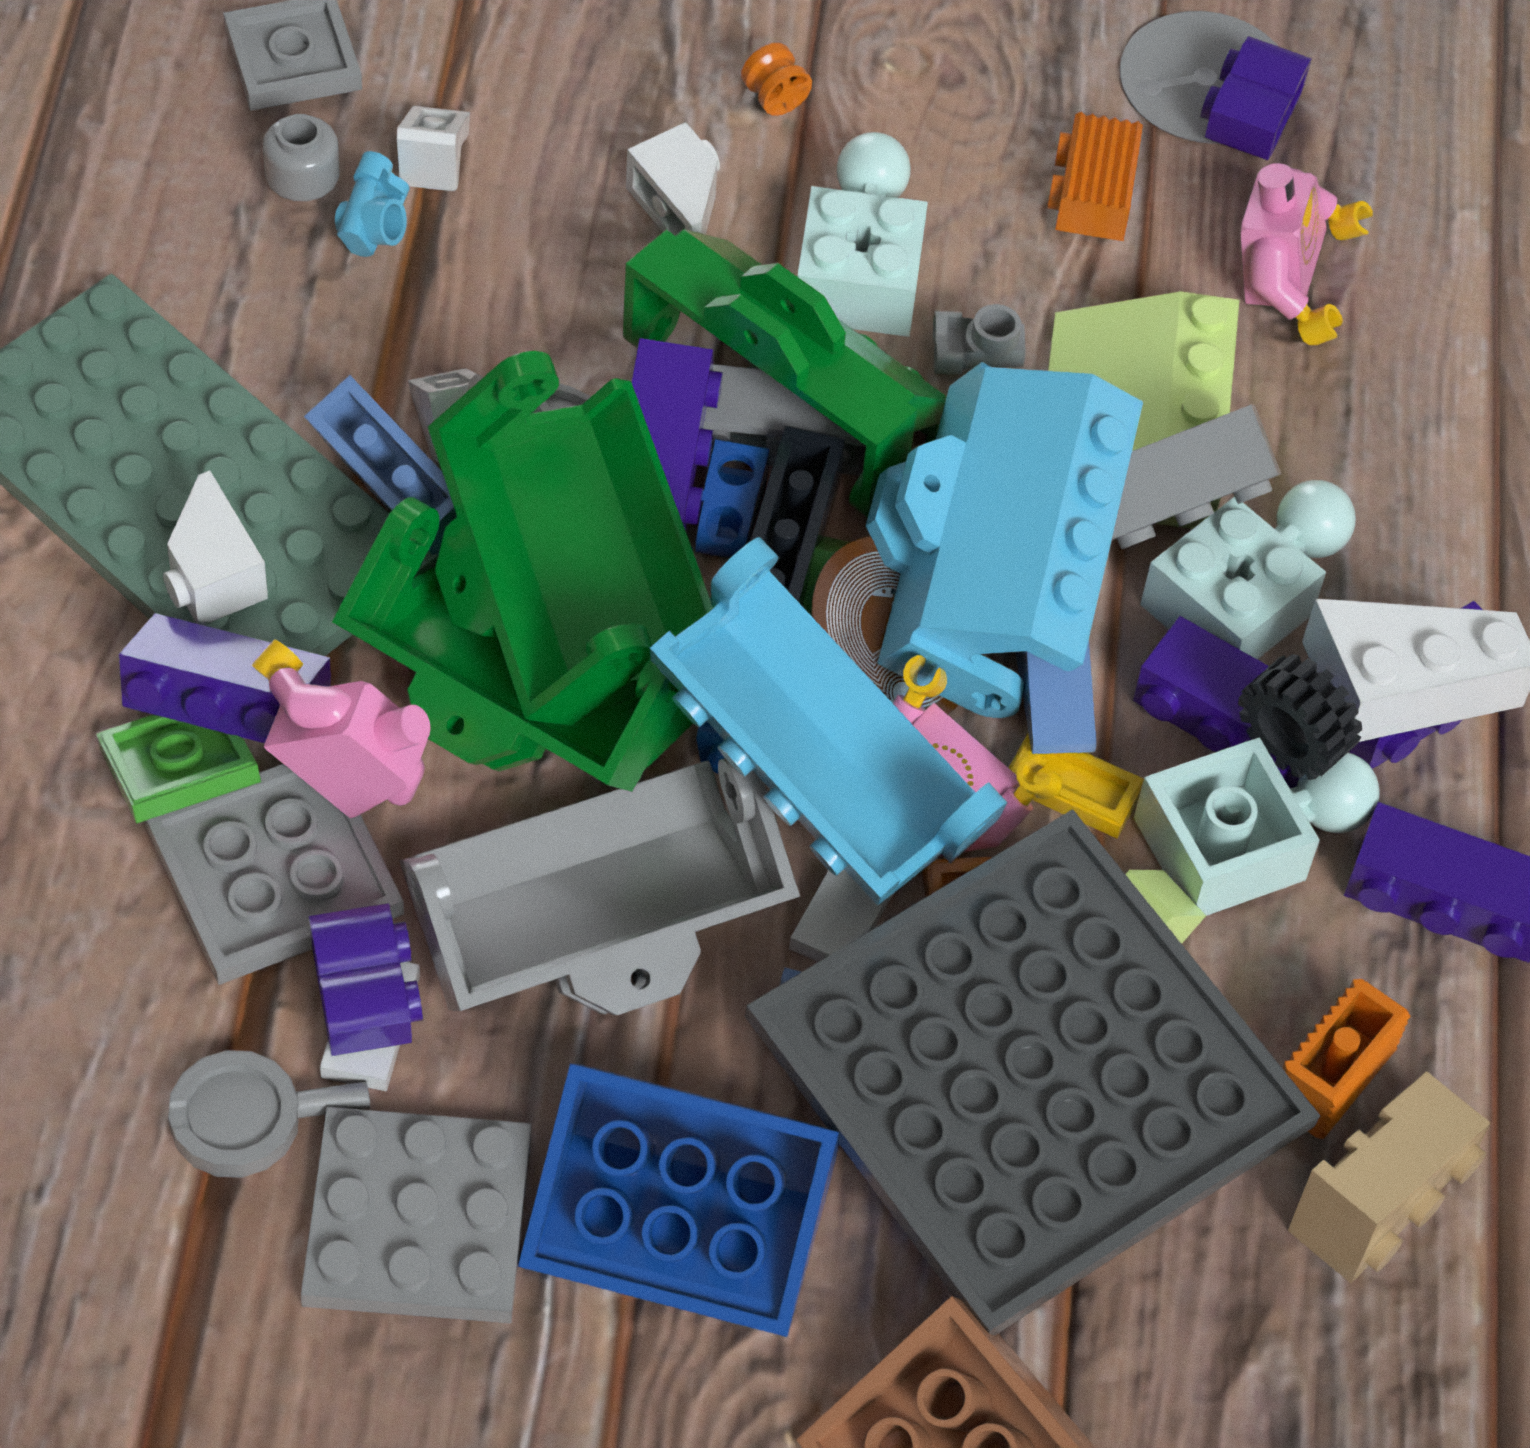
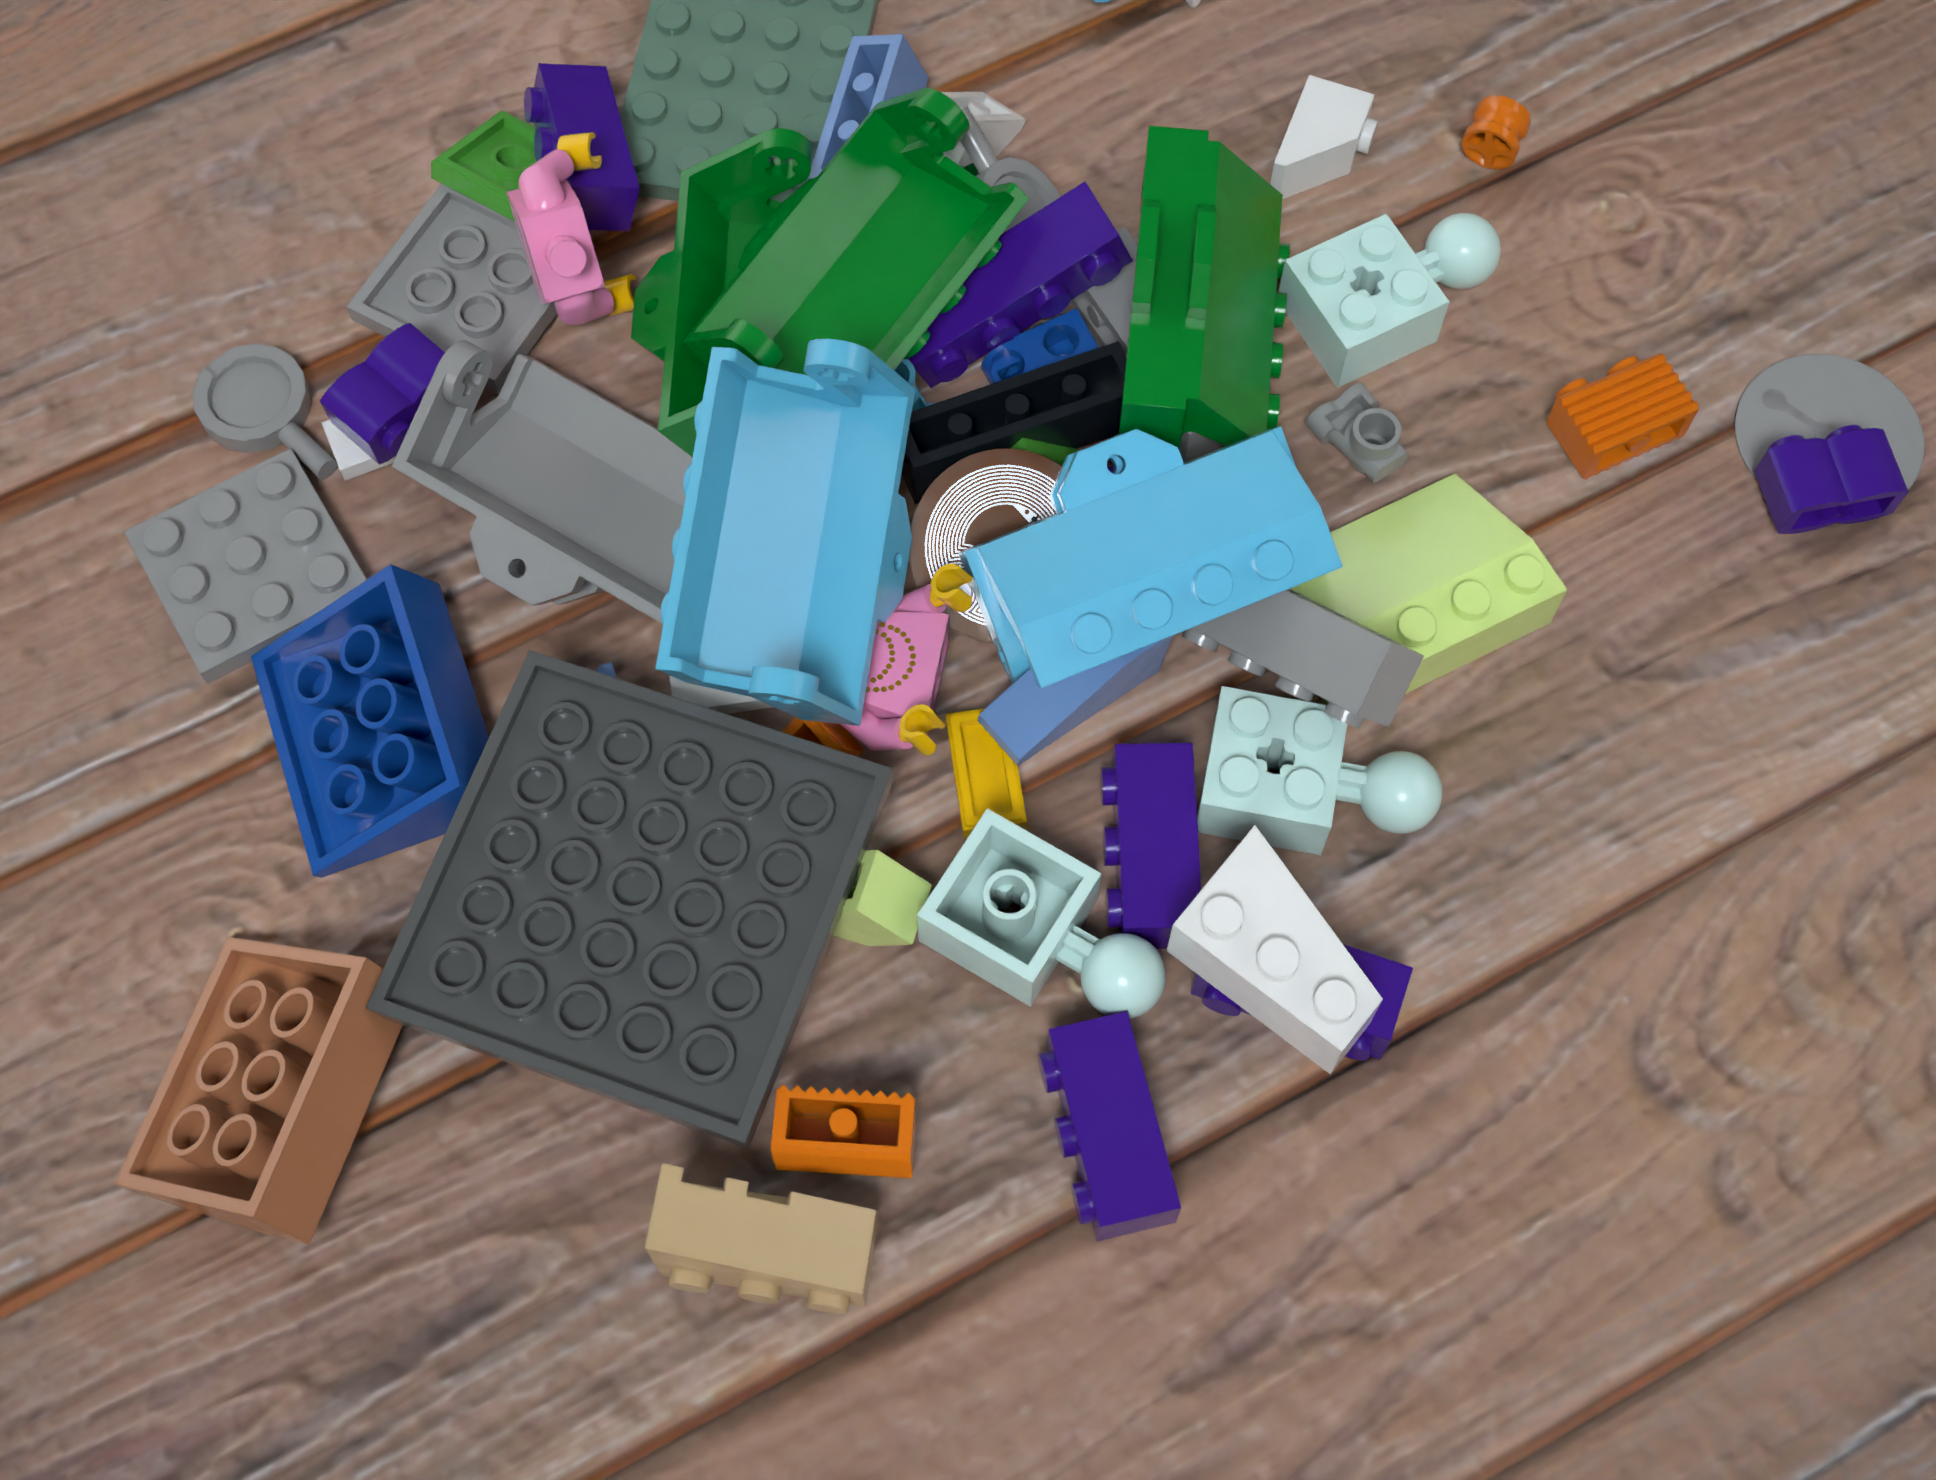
camera: 60 degrees right, 10 degrees up
white slope [163,470,268,625] -> none
black tyre [1238,654,1362,780] -> none
bright pink torso [1241,163,1373,345] -> none

